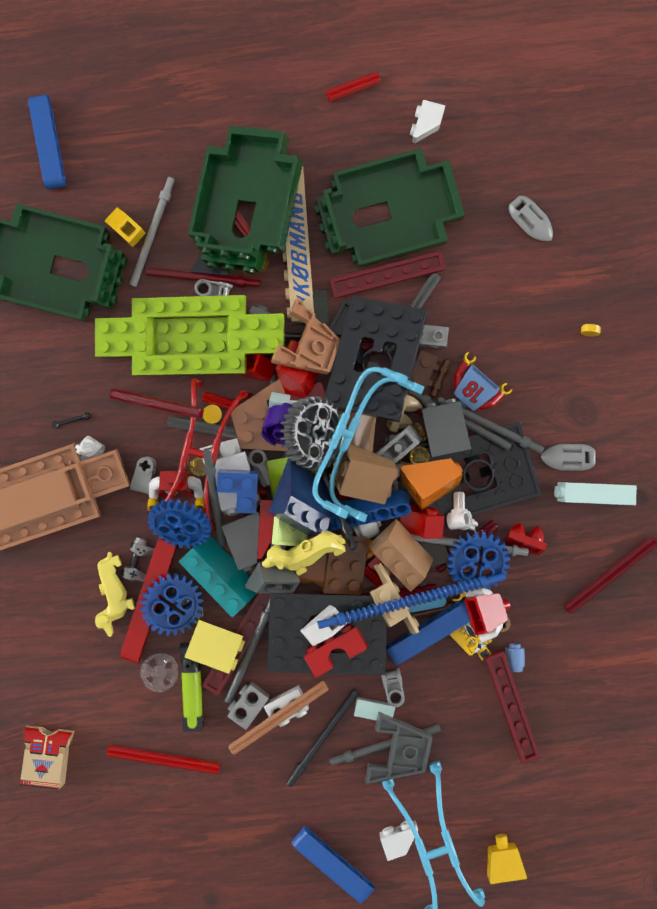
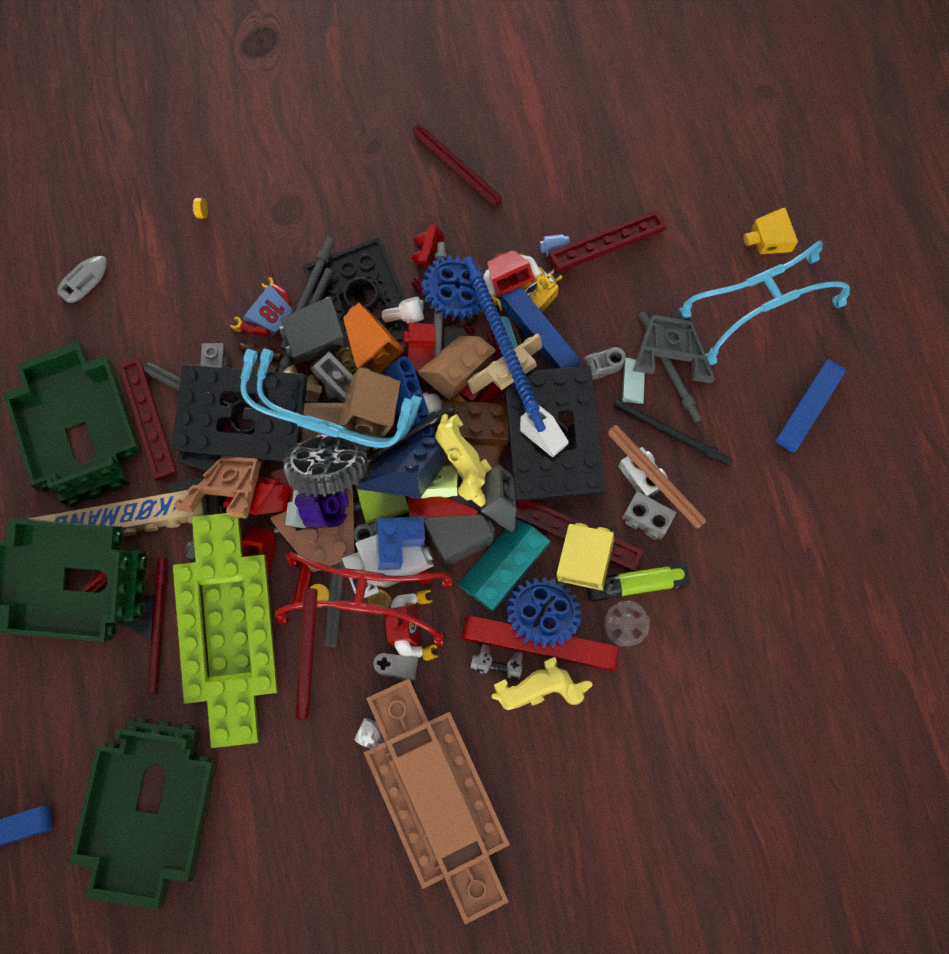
camera: 90 degrees left, 15 degrees down
piece [20,725,74,790] -> none
black hinge [52,412,90,429] -> none
yellow slope [105,207,146,247] -> none
red axle [106,745,220,774] -> none
light grey bar [129,177,175,287] -> none
blue gear [147,499,212,549] -> none
light grey piece [195,279,233,296] -> none
dark grey bar [203,450,226,546] -> none
dark grey bar [224,599,270,704] -> none
red arch [304,625,368,678] -> none
white slope [379,820,418,861] -> none
light grey piece [541,444,596,471] -> none
light aqua window [554,482,637,505] -> none

